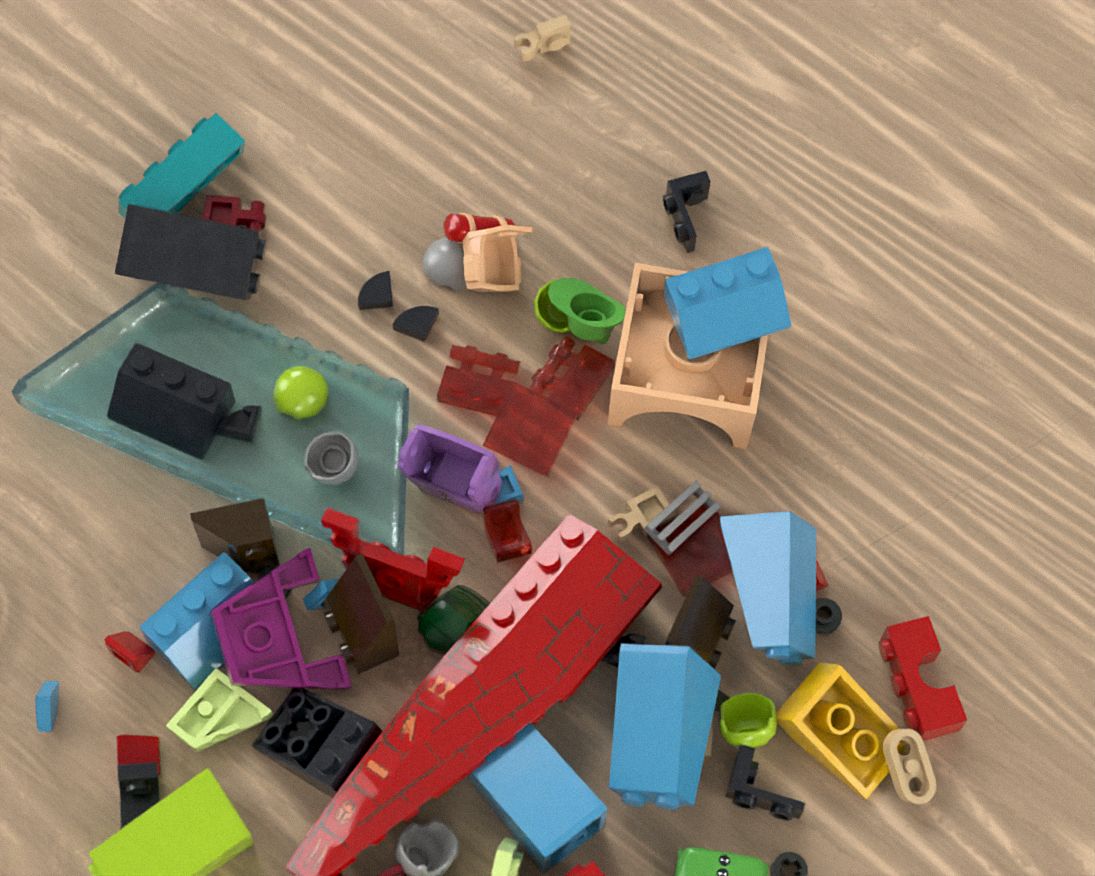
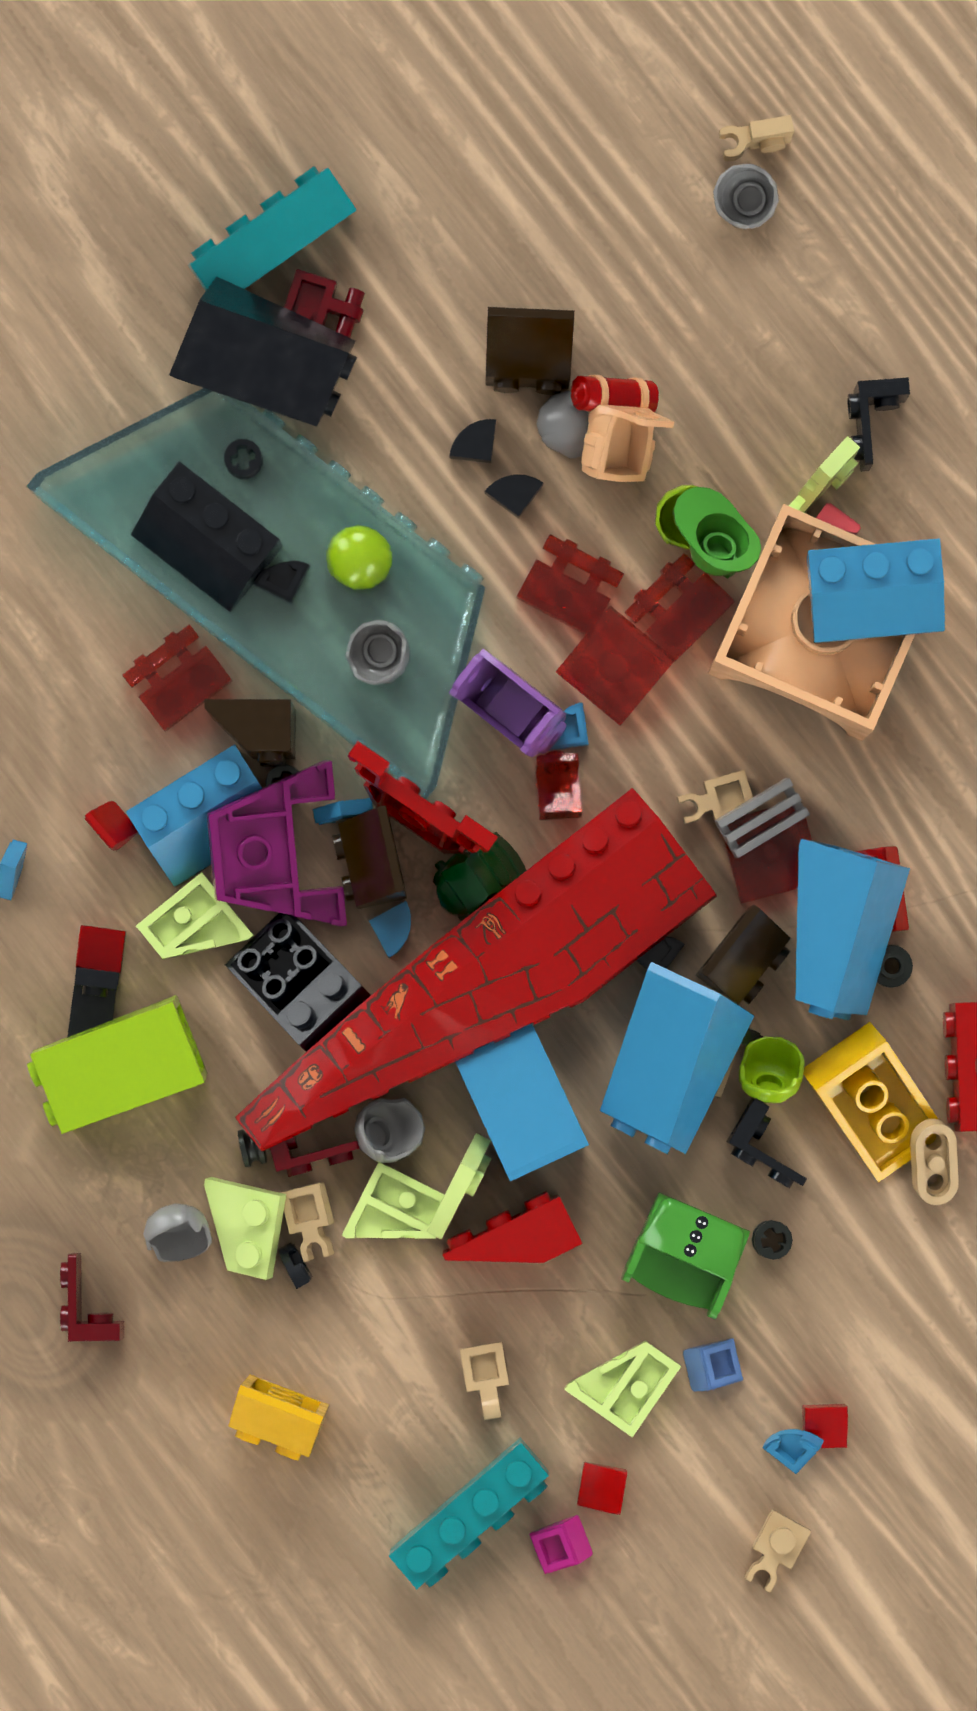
camera: 15 degrees right, 20 degrees up
none -> clear red plate [122,624,232,732]
none -> black bush [224,439,263,480]
none -> dark azure tile [369,901,411,958]
none -> dark brown slope [486,307,575,395]
none -> light grey hair [713,164,779,230]
none -> yellowish green wing [789,436,860,513]

